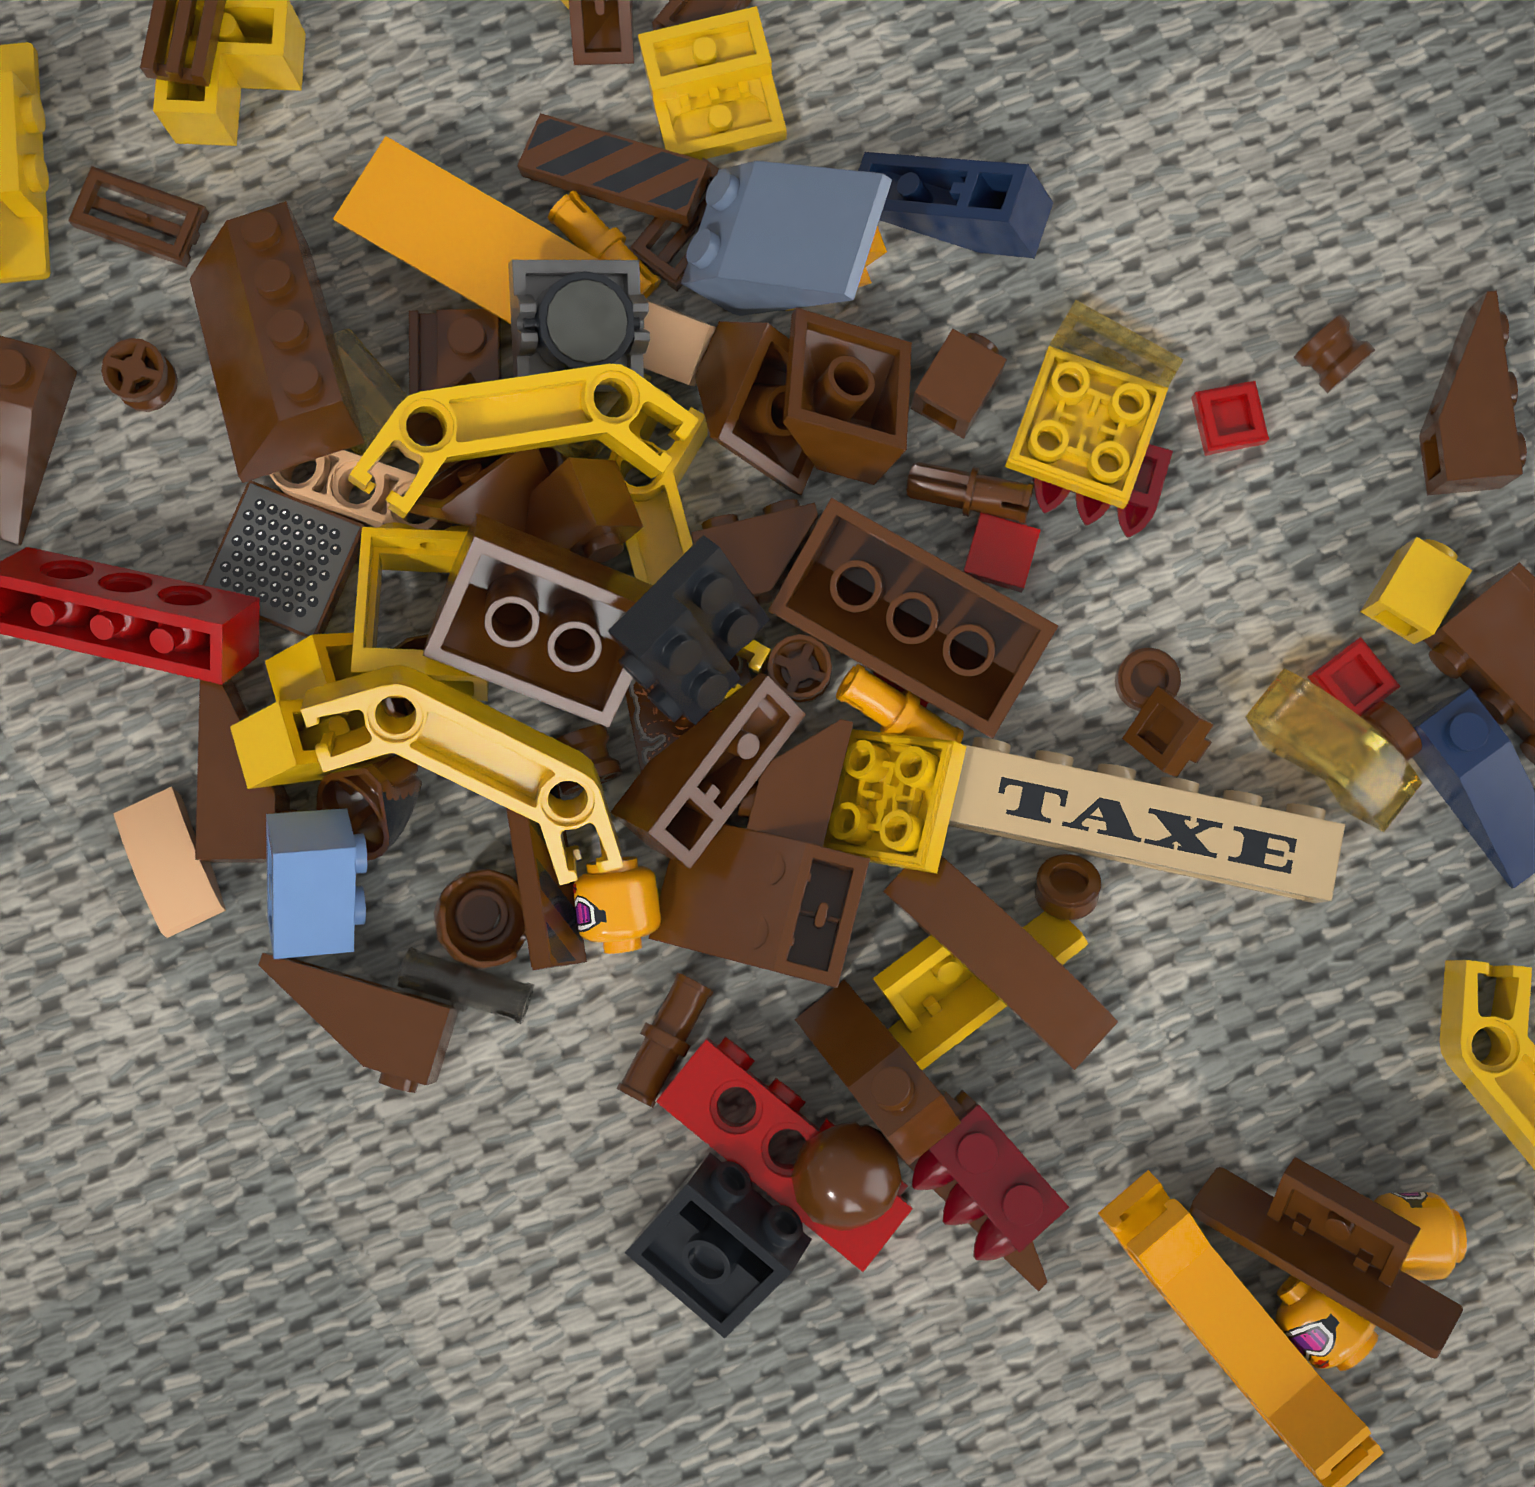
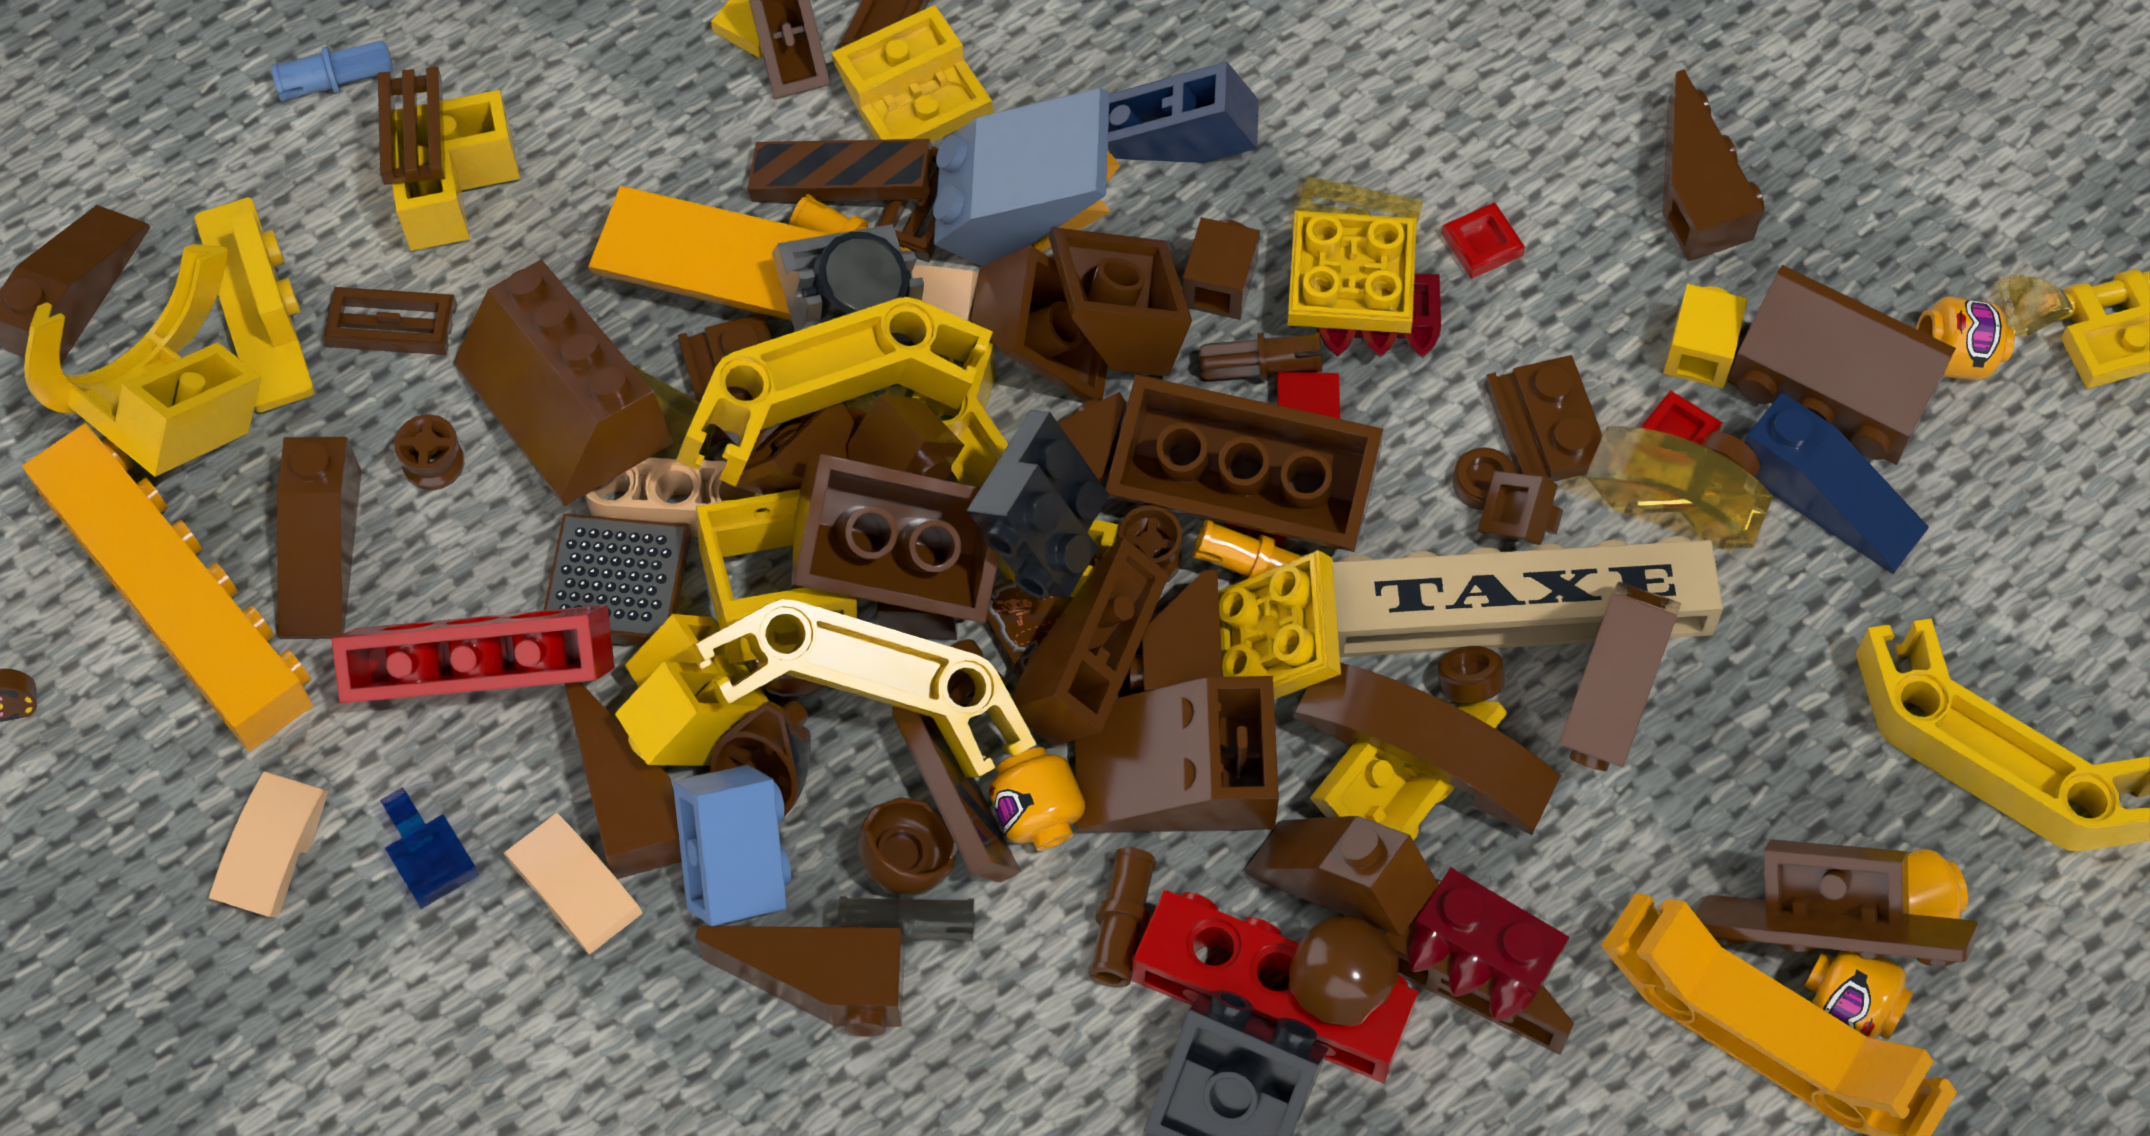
camera: 15 degrees left, 20 degrees down
reddish brown wheel [1294,314,1376,394] -> none
none -> clear blue plate [380,787,479,909]
none -> reddish brown plate [1485,355,1612,482]
none -> reddish brown brick [1559,581,1681,771]

